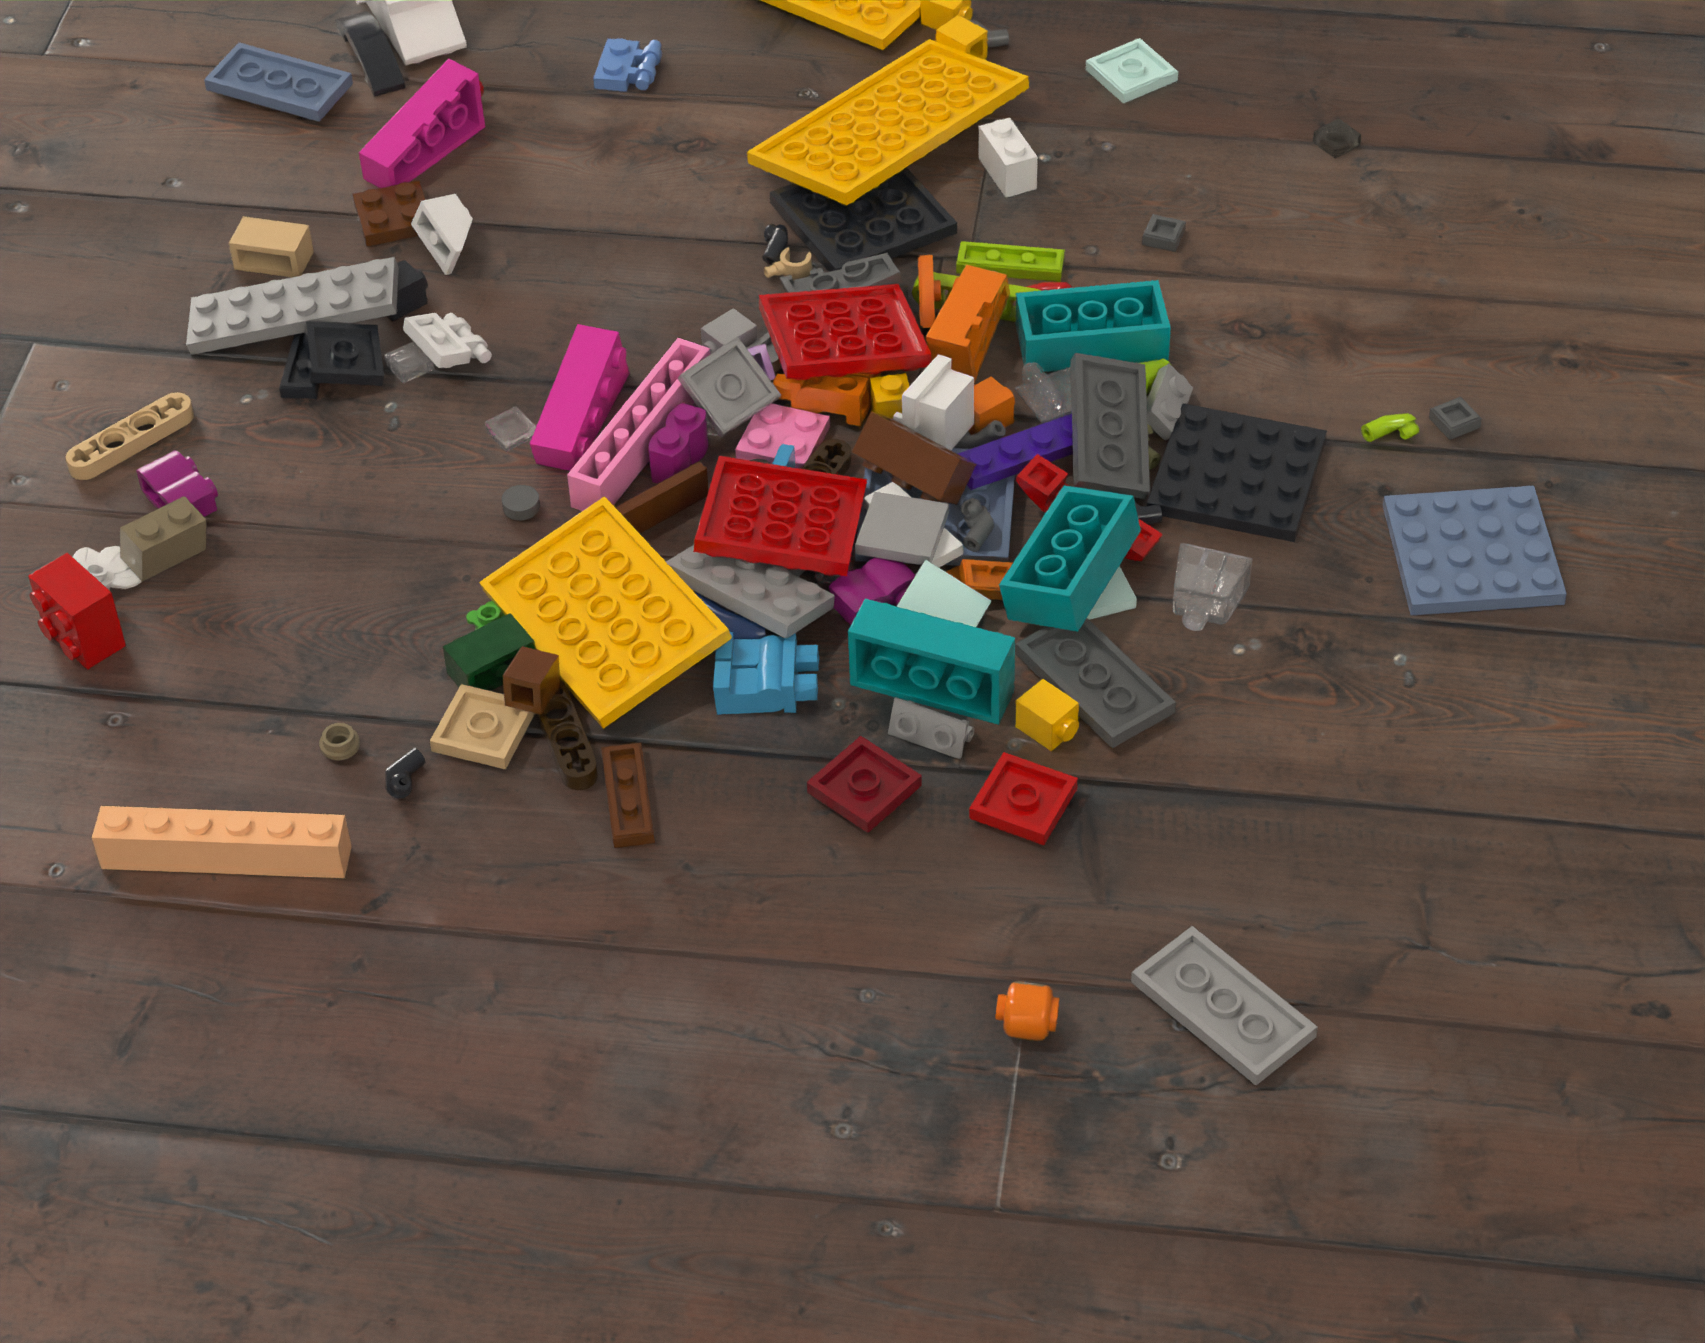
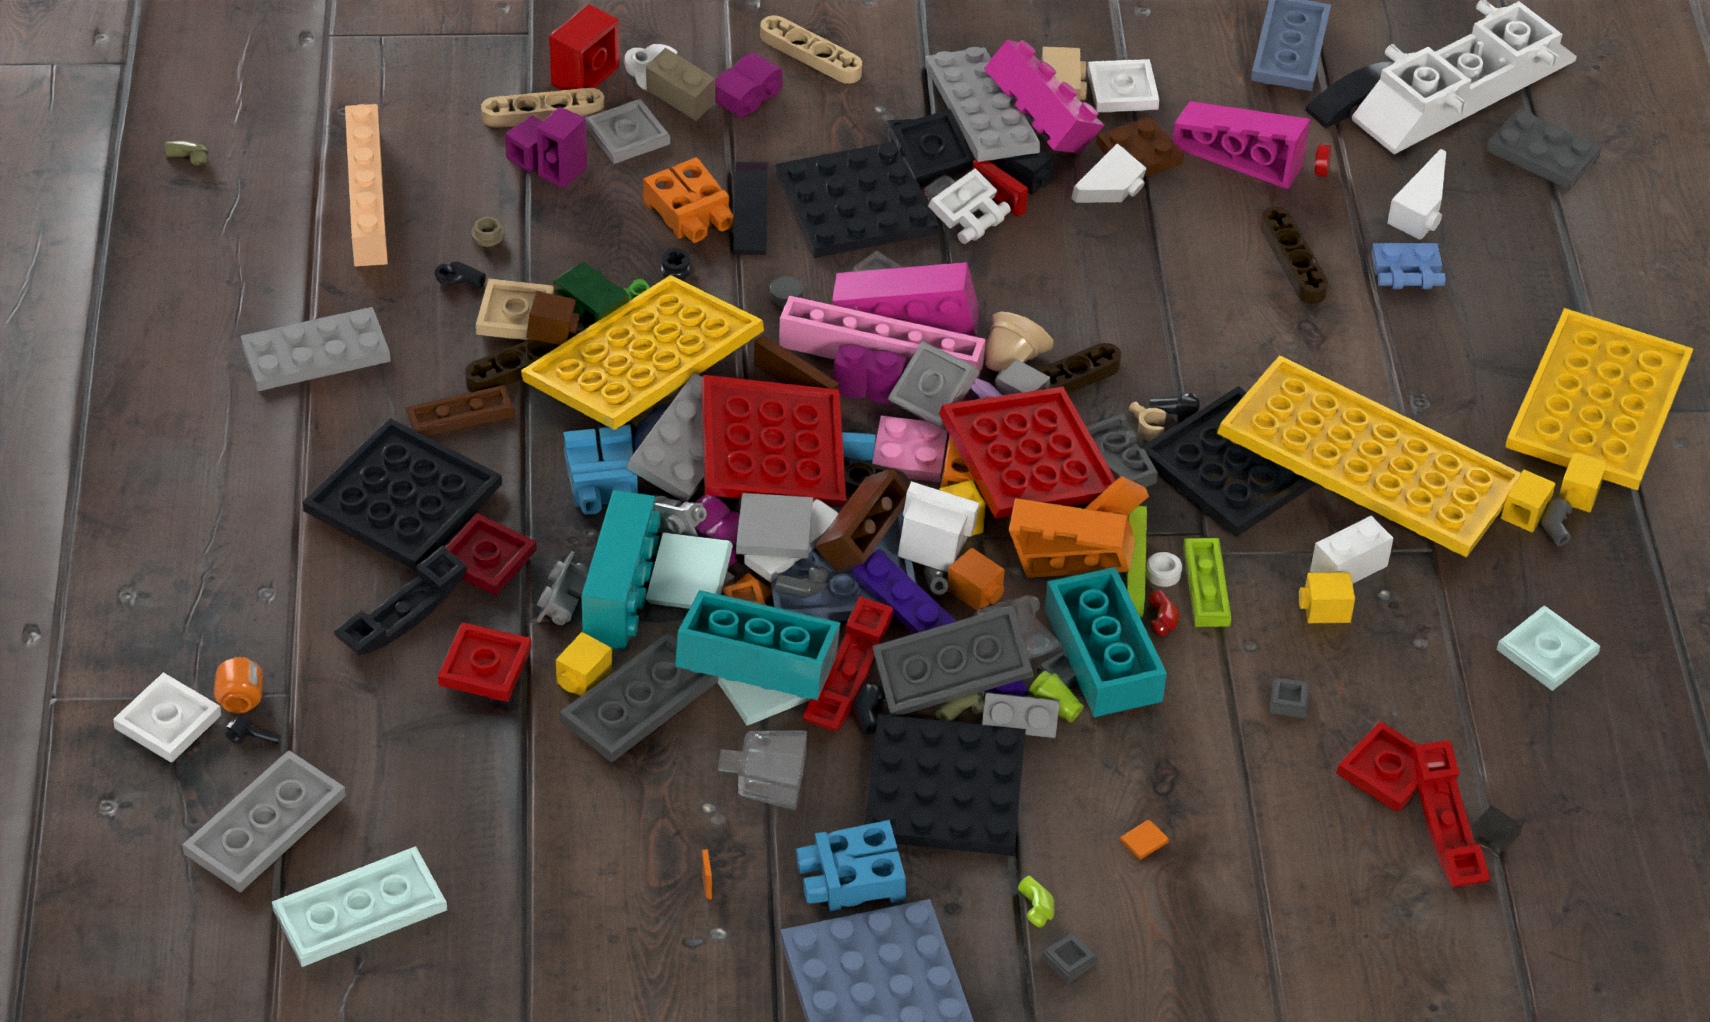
camera: 75 degrees right, 0 degrees up
none -> white plate [113,672,221,763]
none -> olive arm [165,140,209,166]
none -> black hand [226,714,281,744]
none -> light grey plate [241,307,391,391]
none -> light aqua tile [272,846,447,967]
none -> black plate [302,418,502,571]
none -> black slope [334,546,468,655]
none -> tan beam [481,88,604,128]
none -> magenta brick [505,115,543,172]
none -> magenta brick [537,106,587,188]
none -> light grey tile [586,99,670,164]
none -> orange hips [643,157,733,243]
none -> light grey hinge [655,496,707,537]
none -> black bush [661,248,690,280]
none -> orange piece [702,849,712,900]
none -> black slope [733,162,768,255]
none -> black plate [776,141,939,258]
none -> dark azure hips [796,820,906,911]
none -> red tile [973,160,1028,217]
none -> dark pink wedge [984,40,1104,154]
none -> tan piece [984,312,1053,372]
none -> dark brown beam [1038,343,1121,394]
none -> white plate [1087,59,1159,112]
none -> orange piece [1118,820,1169,860]
none -> dark brown beam [1261,207,1328,304]
none -> yellow brick [1299,572,1355,623]
none -> red plate [1336,721,1419,812]
none -> white slope [1387,149,1446,240]
none -> red slope [1413,740,1490,888]

